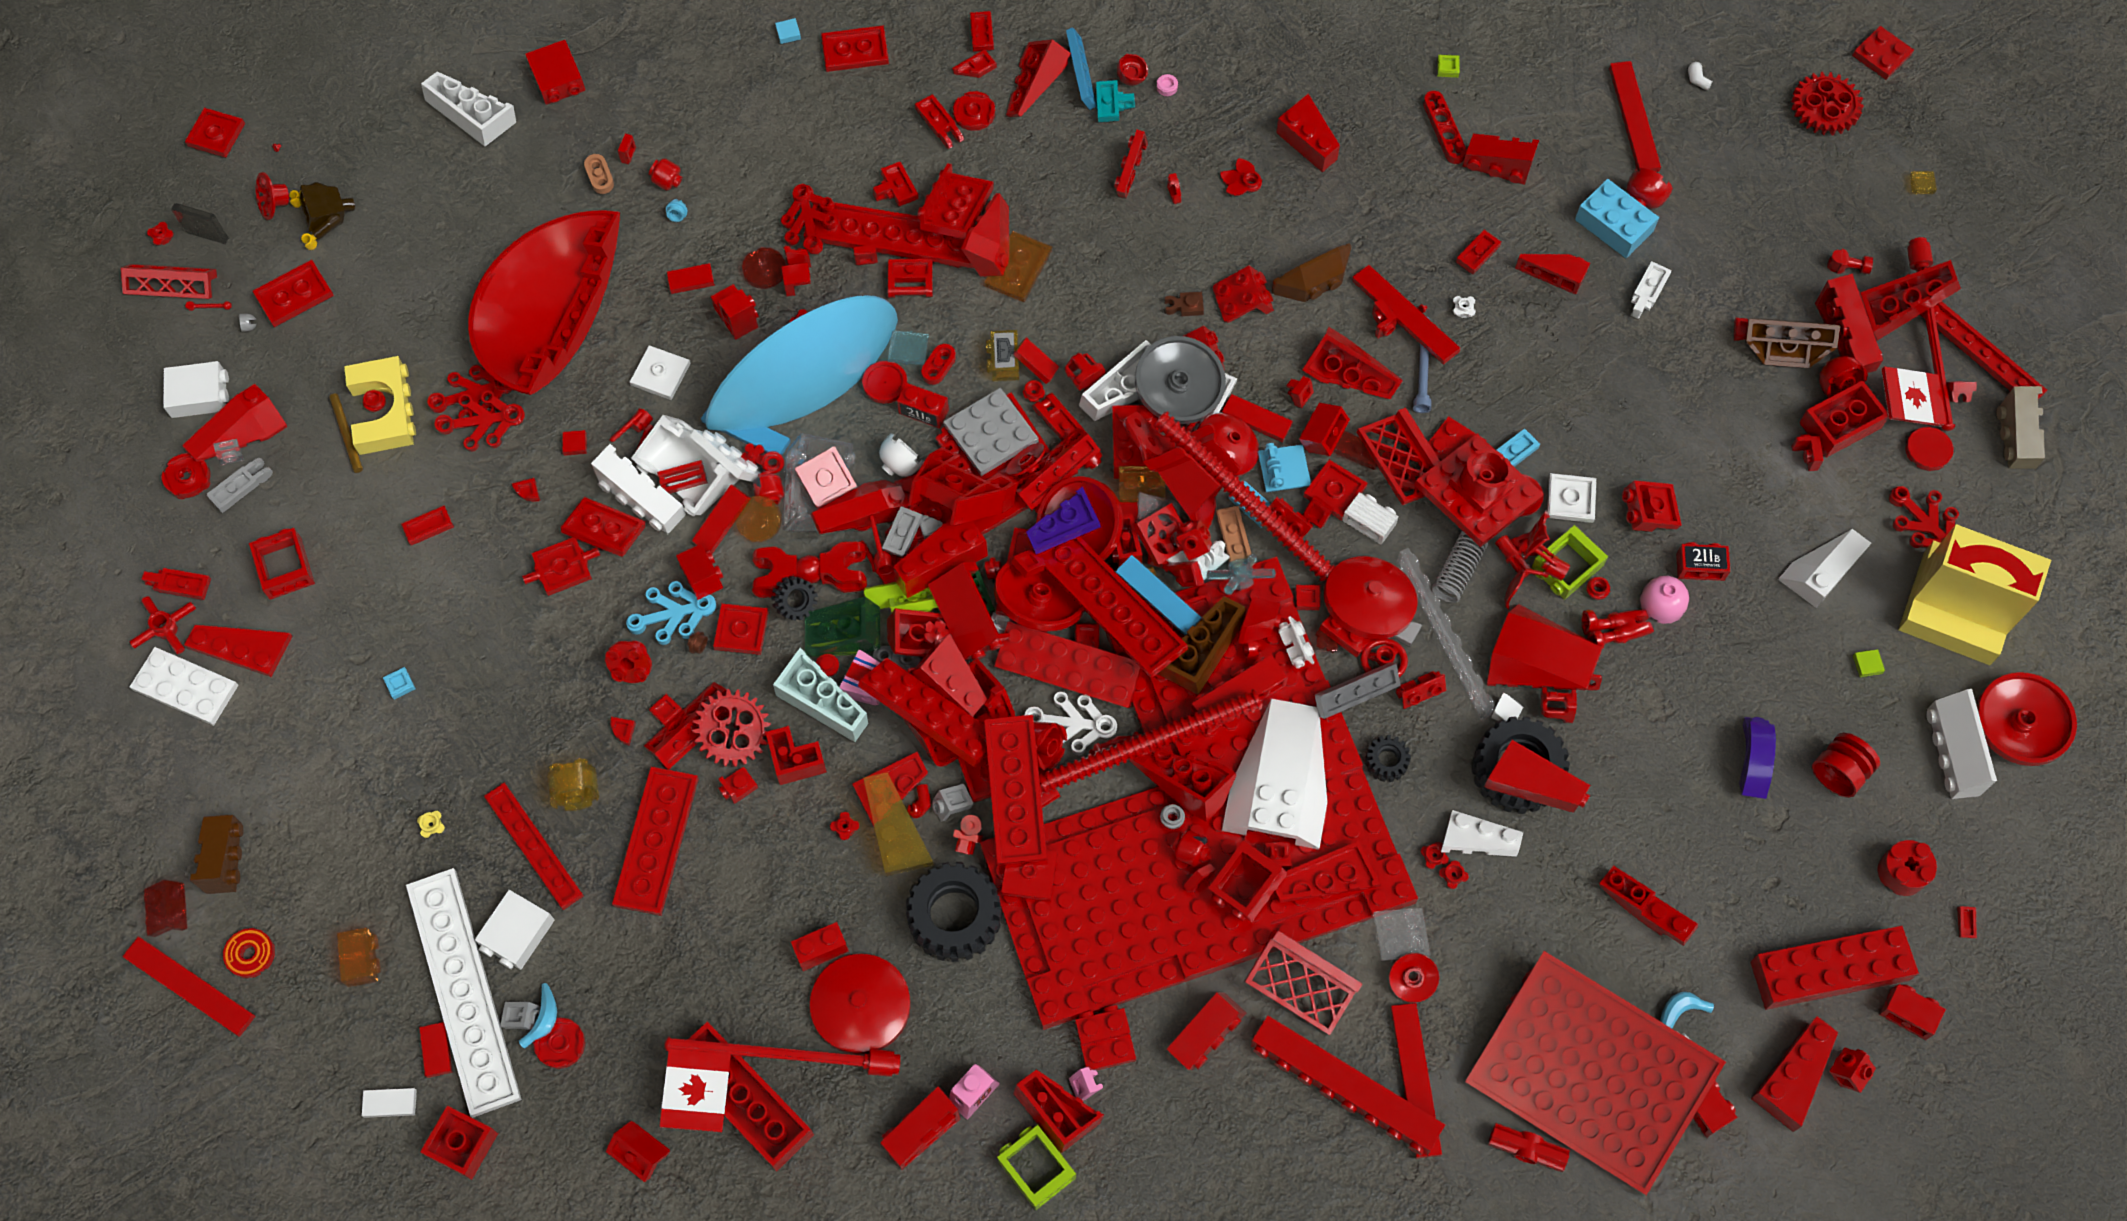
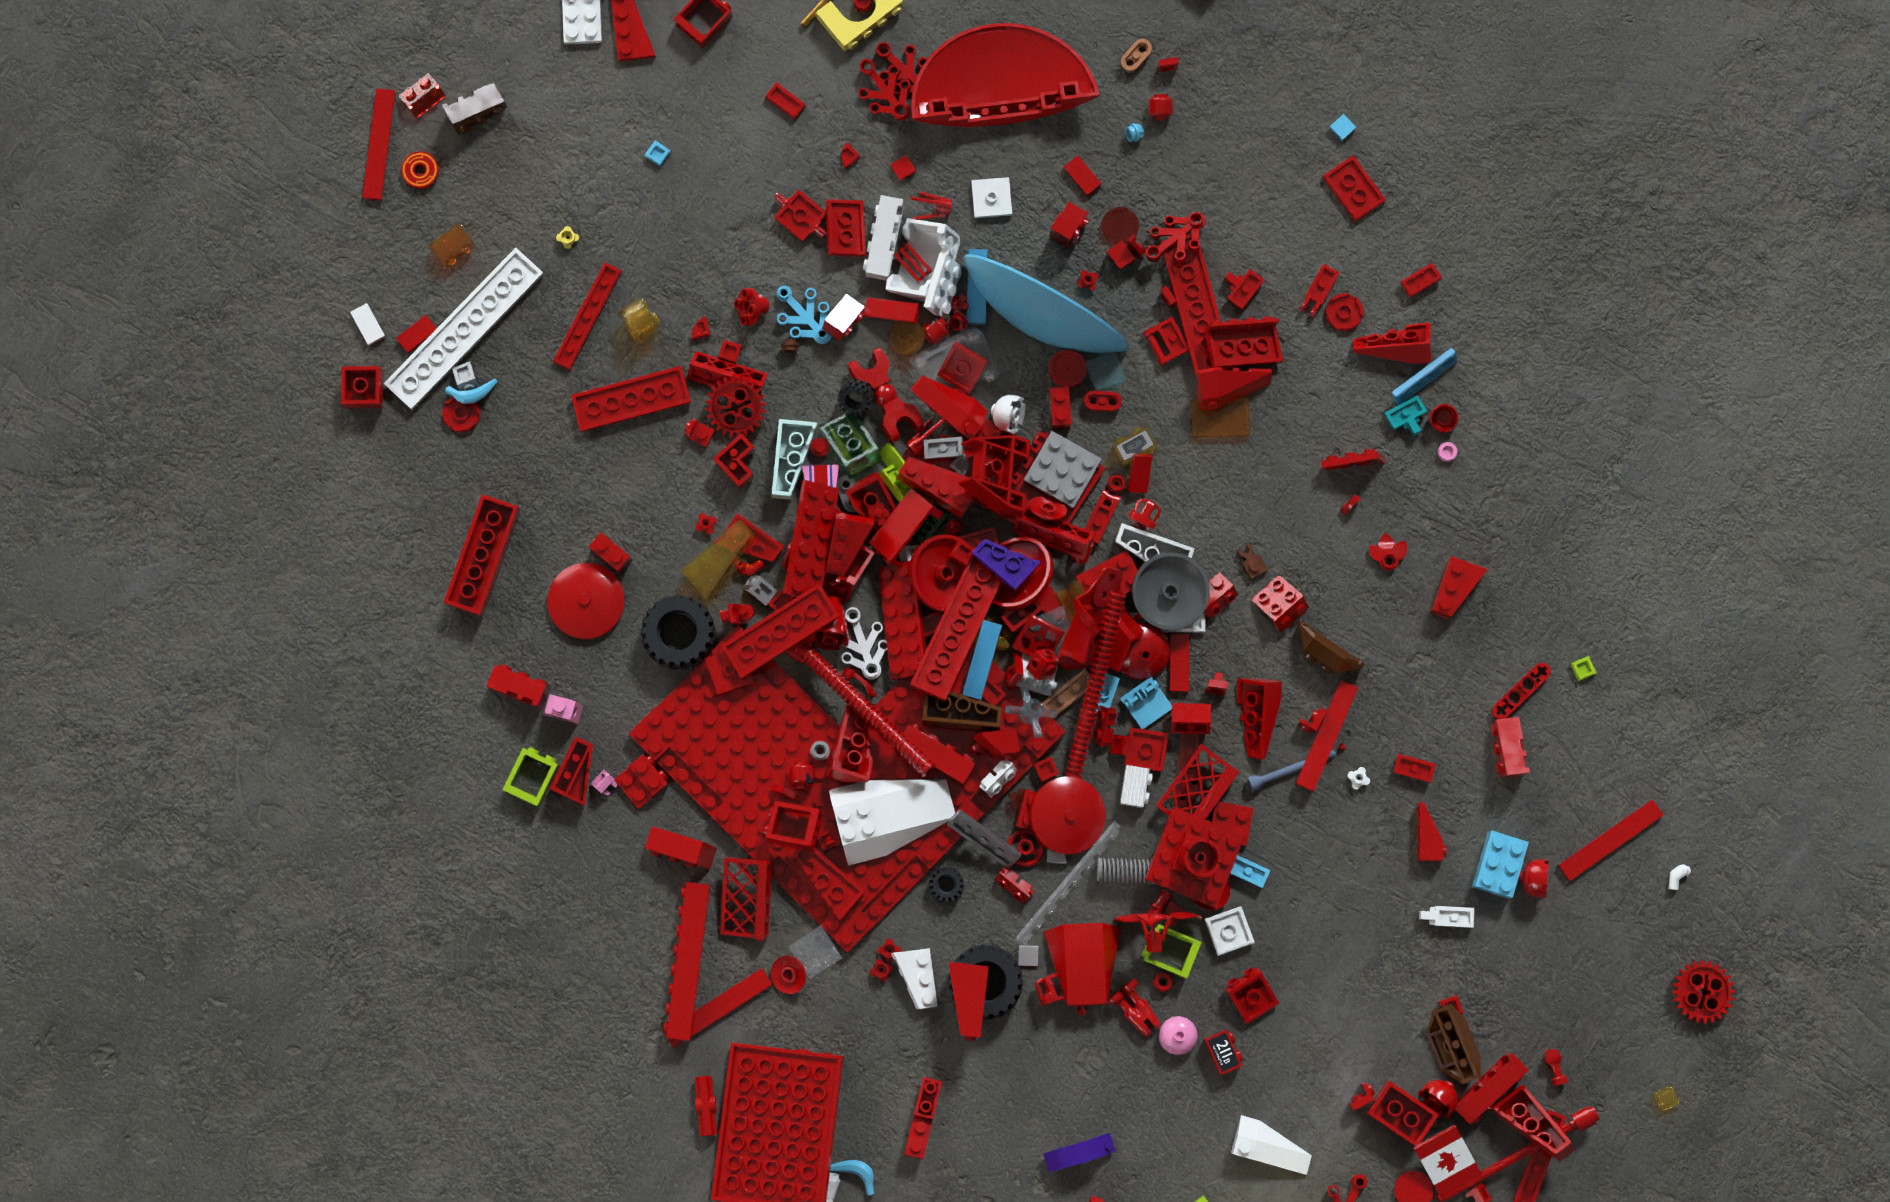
camera: 60 degrees right, 15 degrees up
white brick [475,890,555,970] -> none
red panel [606,1121,670,1182] -> none
flag [659,1036,900,1133] -> none
red plate [713,603,769,655] -> none
red tile [952,49,997,78] -> none
red plate [1852,26,1914,80] -> none

